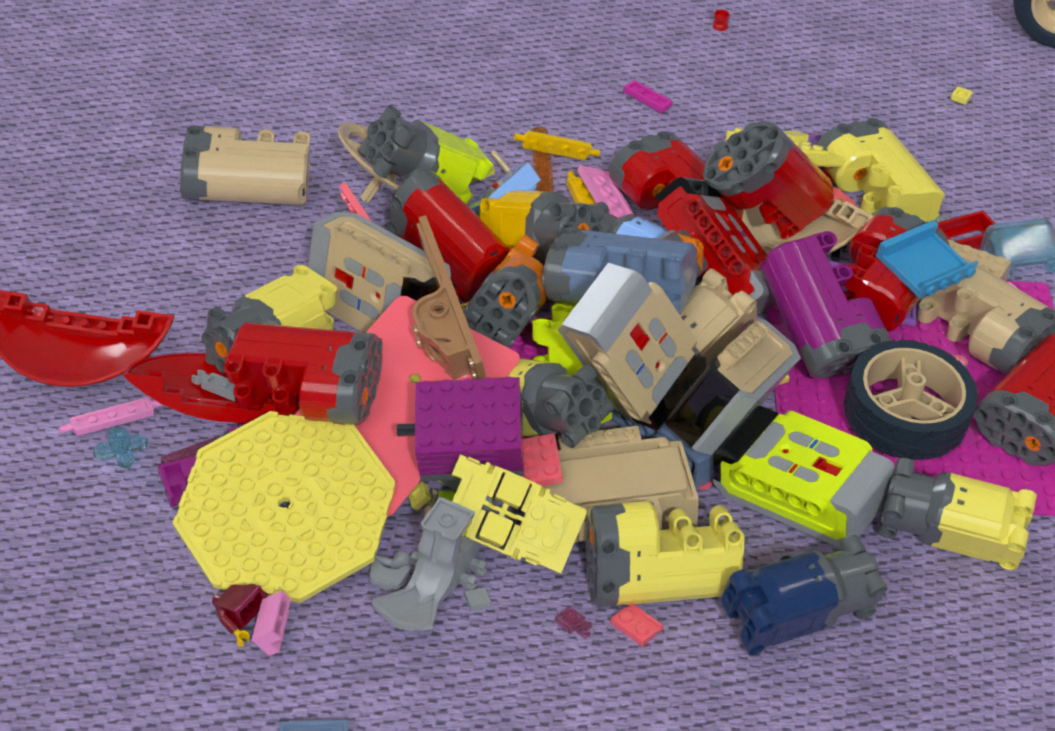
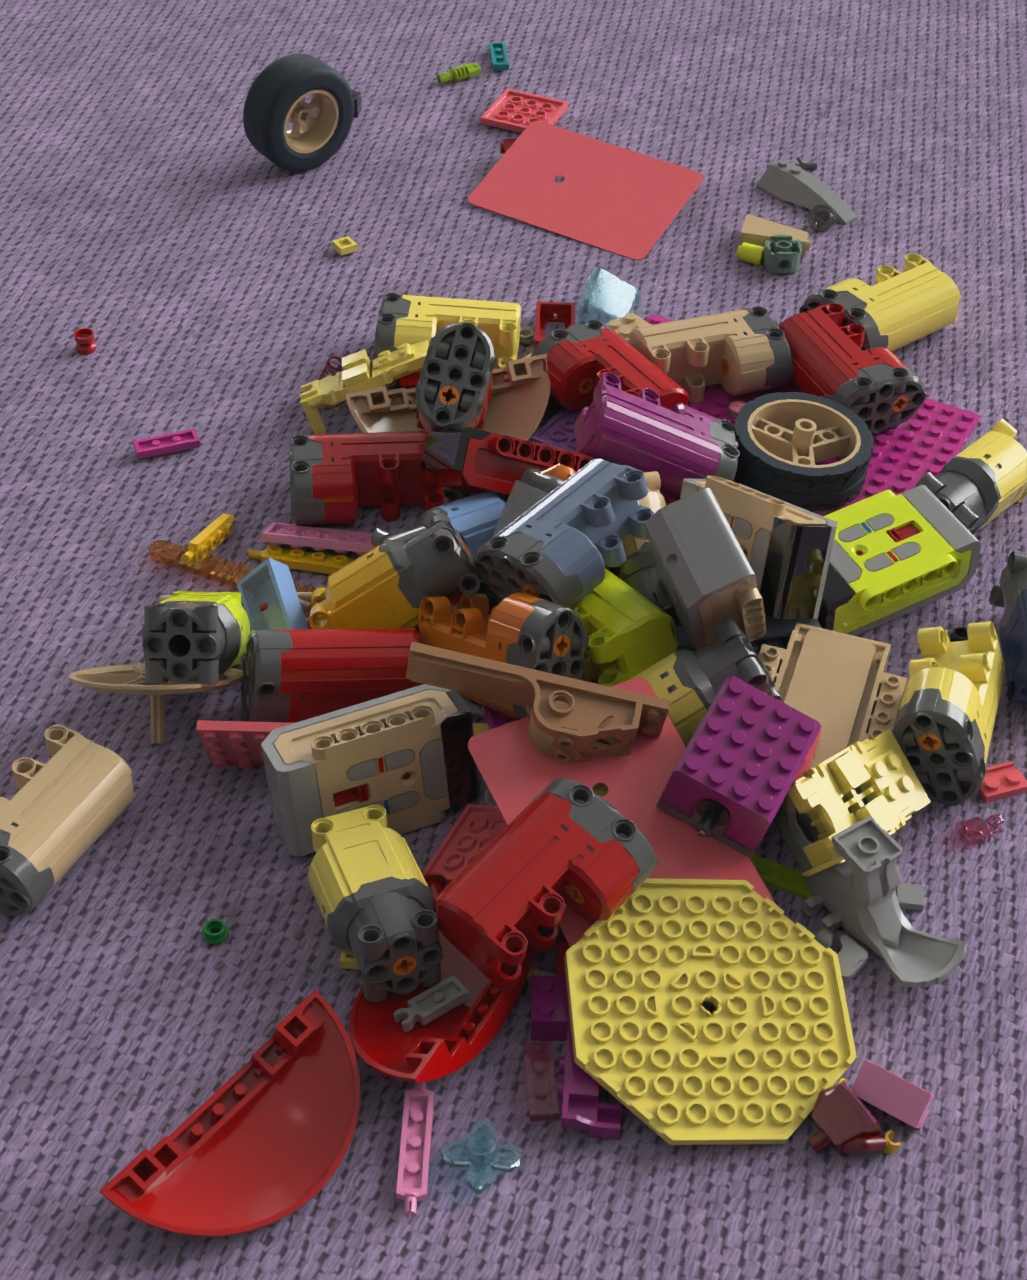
camera: 60 degrees left, 0 degrees up
dark azure panel [876,220,979,299] -> none
none -> green plate [202,919,229,945]

